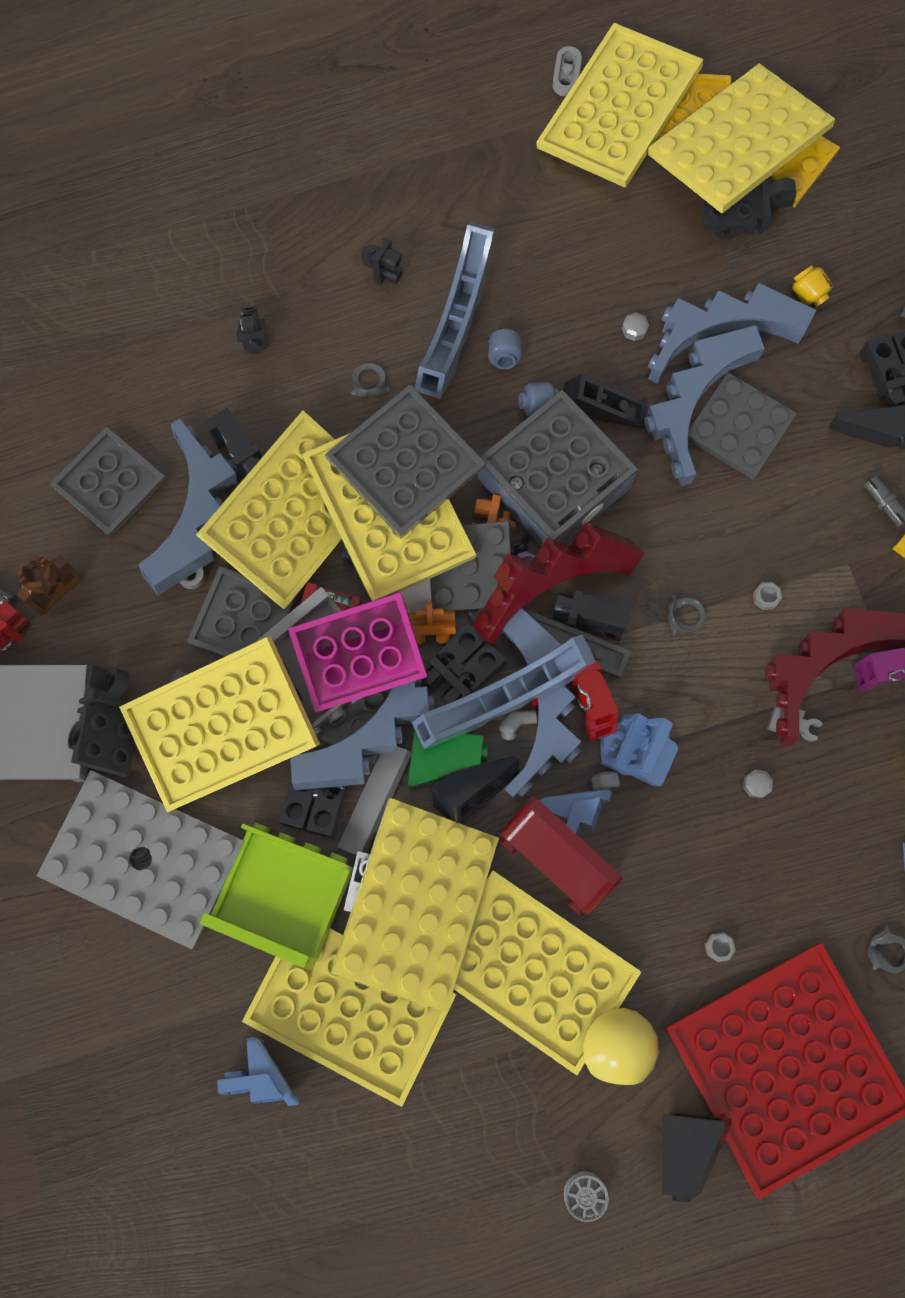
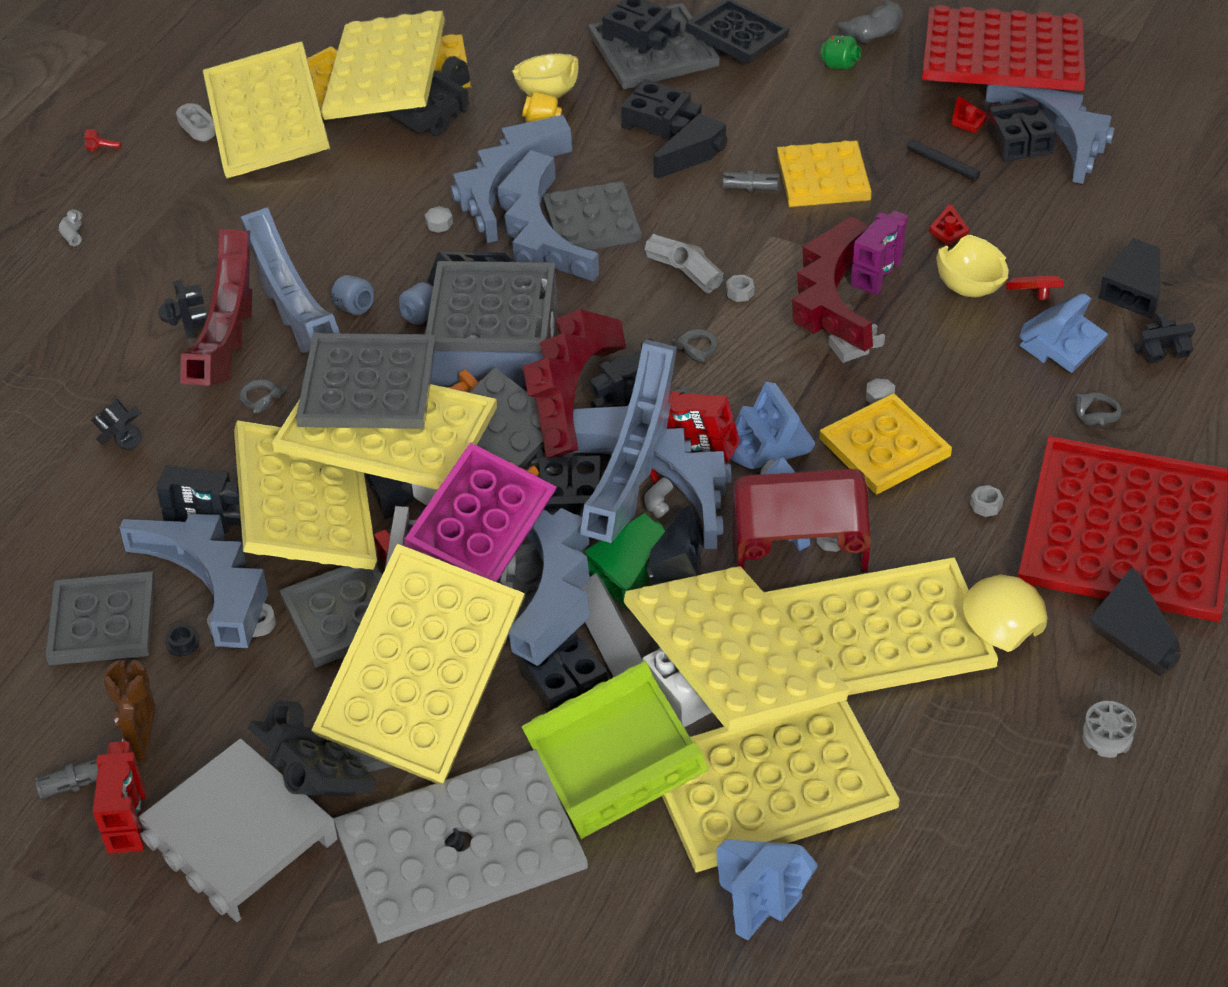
camera: 45 degrees left, 30 degrees down
none -> light grey arm [59,209,83,246]
none -> red hand [84,129,121,151]
none -> black plate [165,625,200,657]
none -> dark red arch [180,229,252,385]
none -> light yellow cylinder [513,54,579,99]
none -> light grey piece [644,234,724,293]
none -> yellow plate [819,393,952,495]

